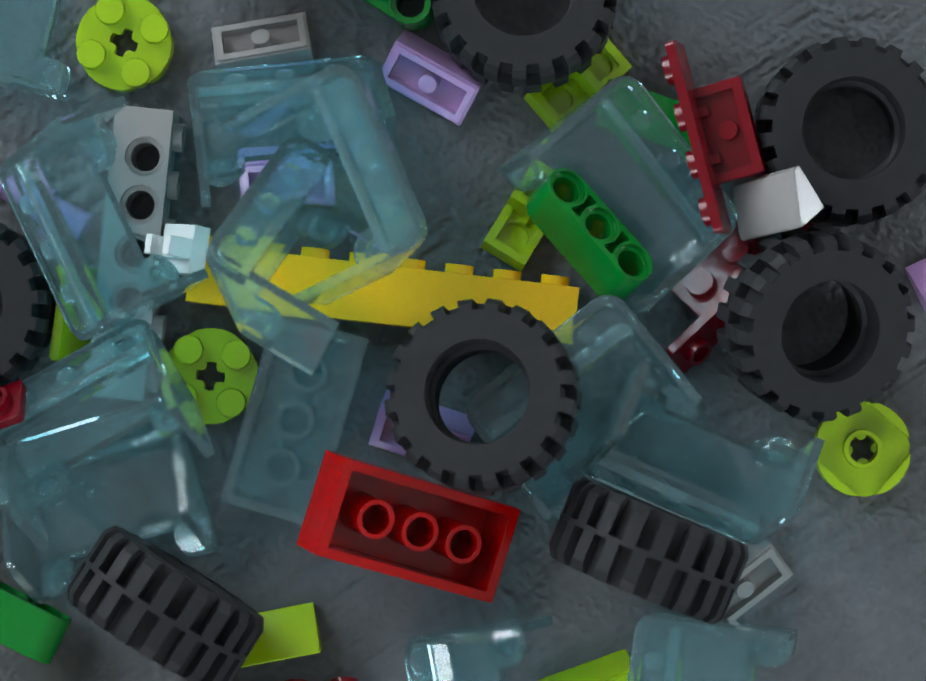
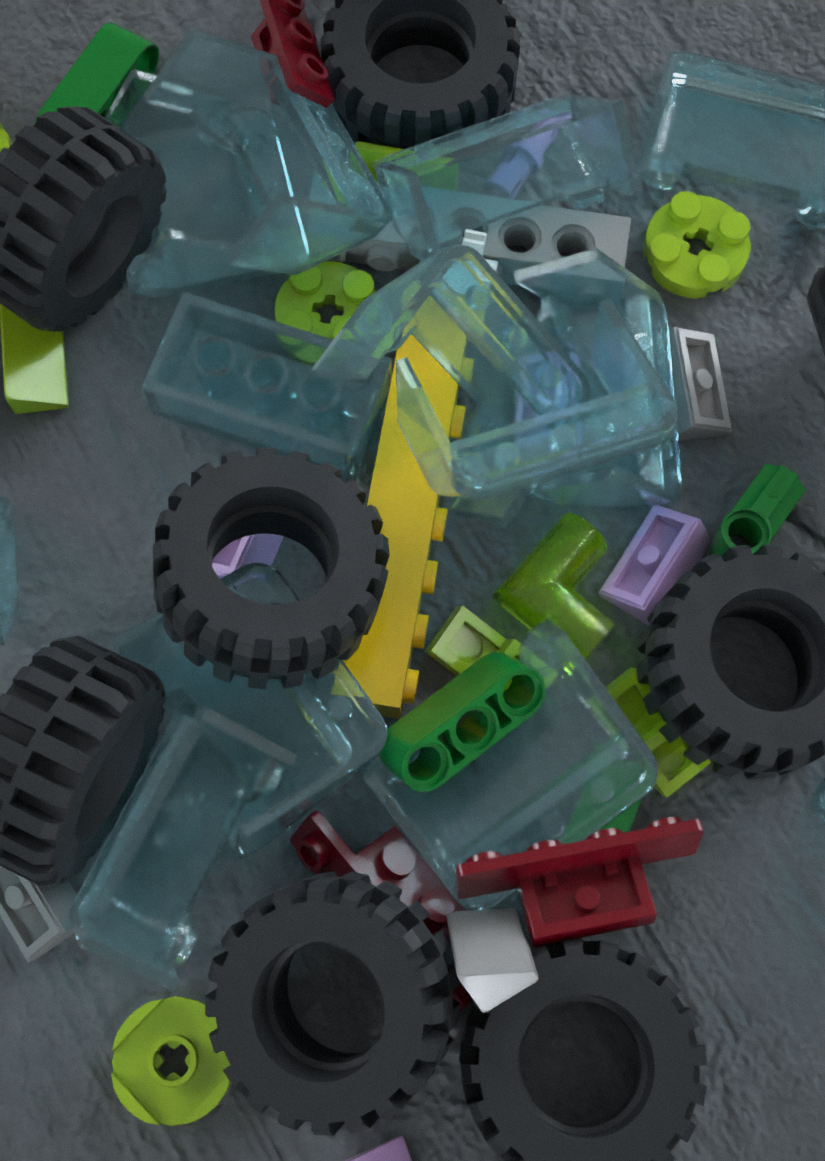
camera: 90 degrees right, 15 degrees down
red brick [296,450,521,603] -> none
none -> clear neon green brick [492,512,616,670]

